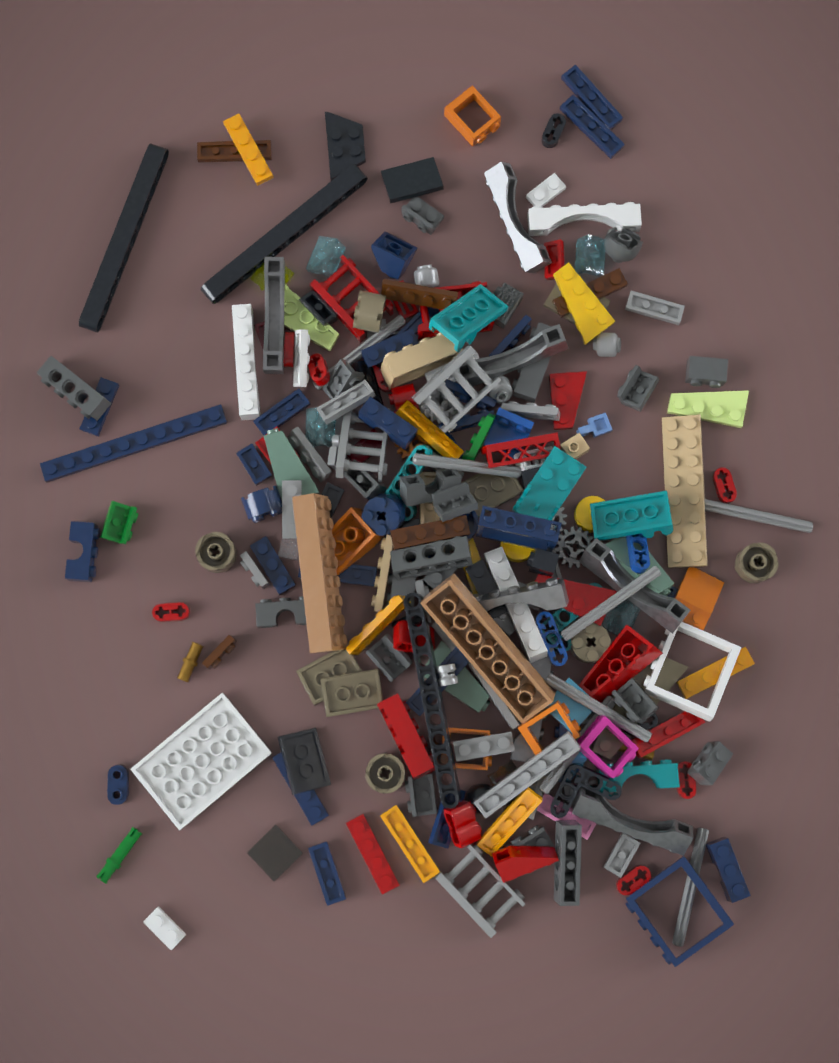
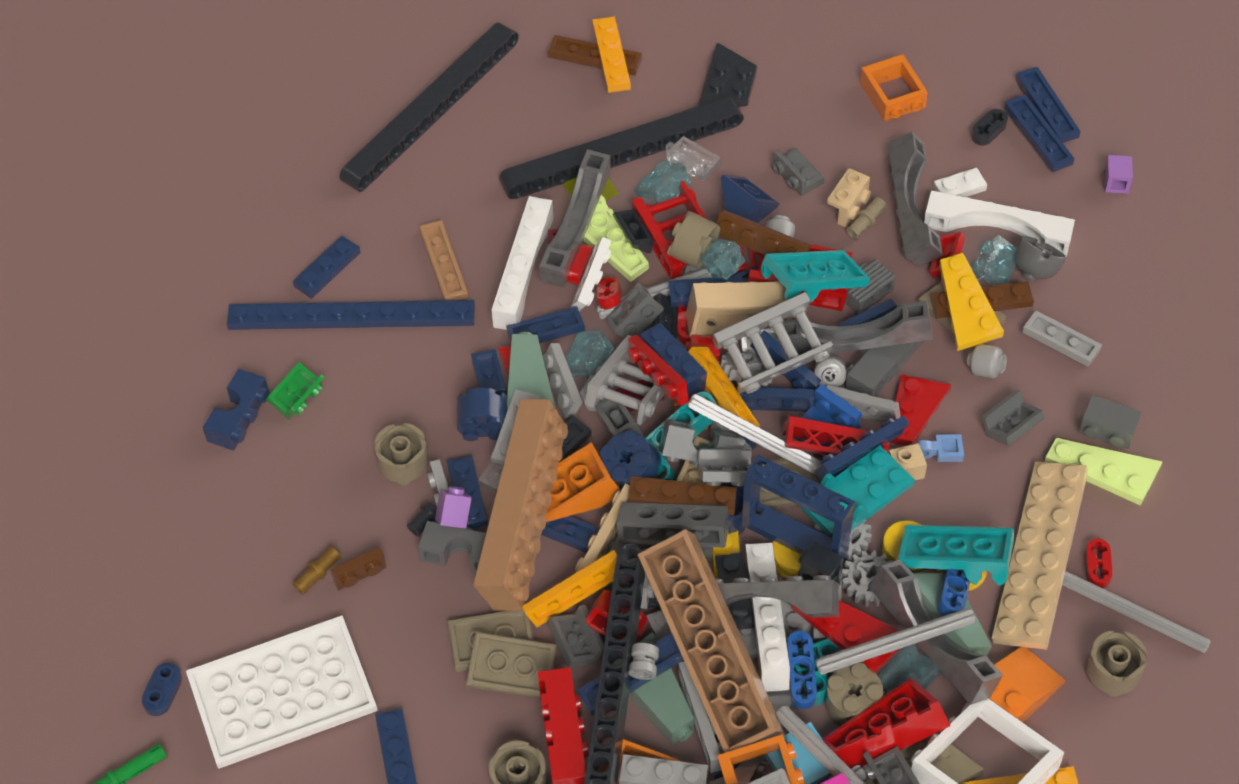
camera: 20 degrees right, 25 degrees down
dark grey brick [37,356,112,421] -> none
red beam [152,602,190,622] -> none
black tile [278,728,331,795] -> none
light grey plate [316,380,376,425] -> none
black tile [381,157,444,204] -> none
green plate [462,413,496,461] -> none
none -> black pin [407,503,437,537]
none -> medium nougat tile [419,220,469,301]
none -> medium lavender brick [435,486,472,528]
none -> red plate [627,335,689,406]
none -> clear bracket [666,136,721,181]
none -> clear light blue brick [700,239,746,280]
none -> dark blue plate [816,415,910,481]
none -> tan bracket [827,169,871,227]
none -> dark tan pin [846,197,887,240]
none -> medium lavender brick [1104,155,1133,194]

